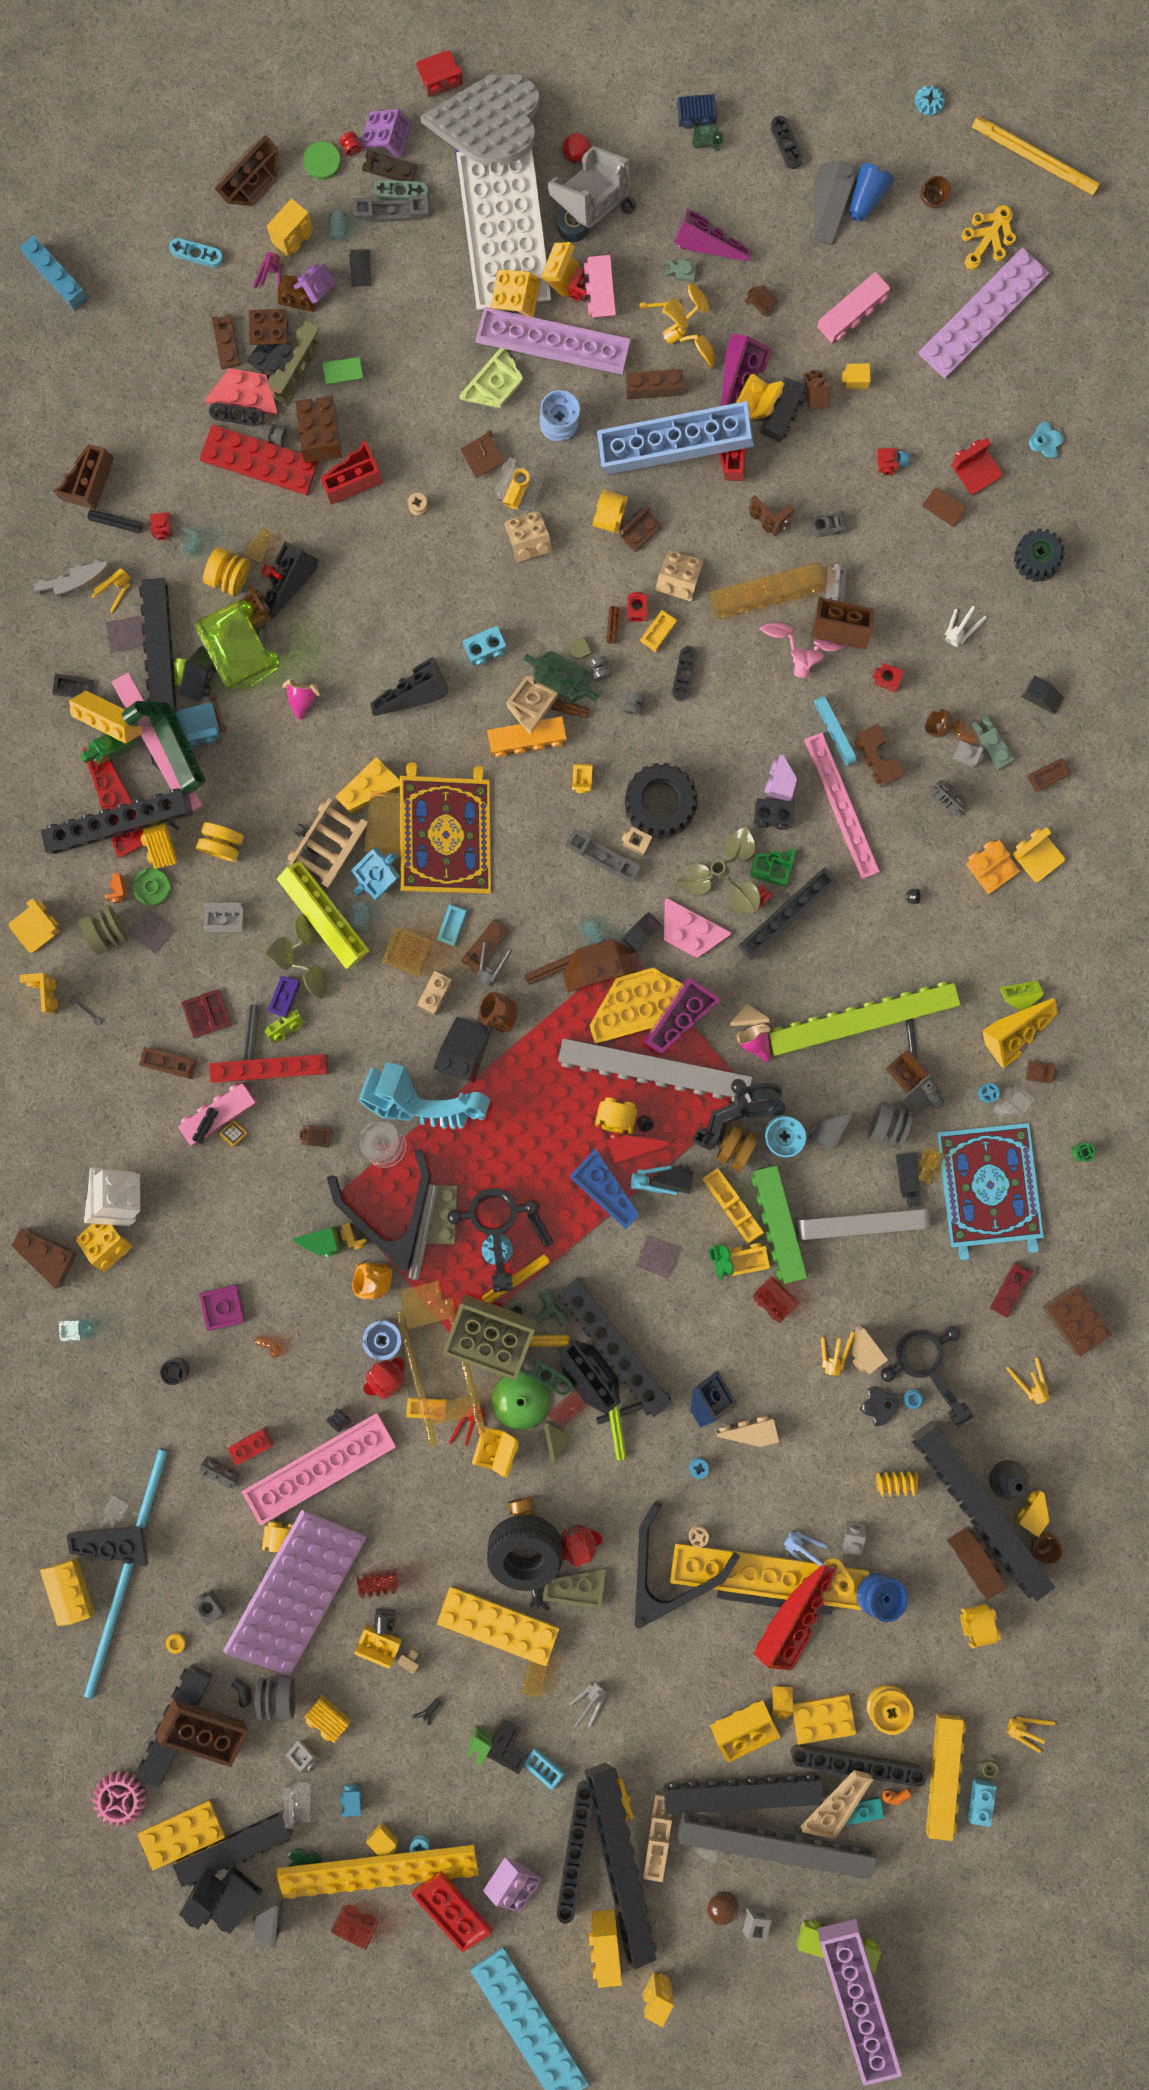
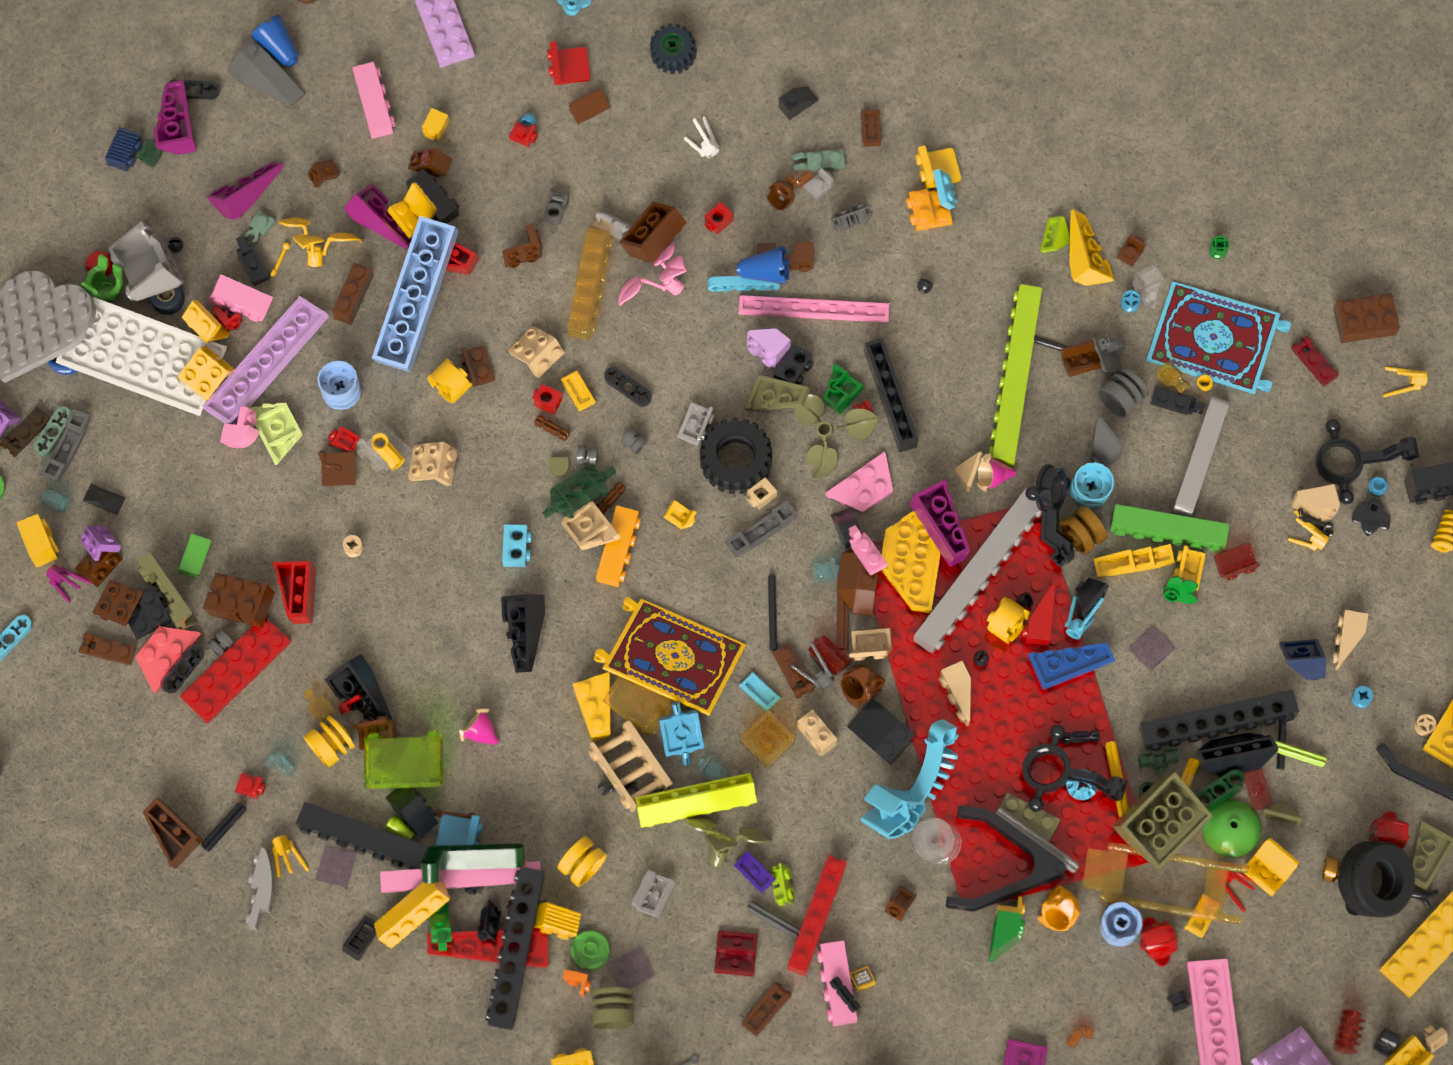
camera: 65 degrees left, 15 degrees down
none -> bright green hair [81,254,123,303]
none -> magenta wedge [154,80,197,155]
none -> bright pink brick [220,407,259,448]
none -> black hinge [236,236,270,286]
none -> red bracket [328,426,360,452]
none -> black hinge [477,900,501,942]
none -> light grey bracket [677,402,715,446]
none -> blue cone [737,246,790,284]
none -> olive wing [745,375,810,411]
none -> black bar [768,575,777,651]
none -> clear red bracket [808,635,852,676]
none -> bright pink hinge [848,525,887,575]
none -> tan bracket [849,628,893,661]
none -> medium azure hinge [933,169,958,210]
none -> tan slope [939,661,971,726]
none -> black hinge [973,650,989,667]
none -> yellow hinge [1197,375,1213,391]
none -> black piece [1298,508,1334,536]

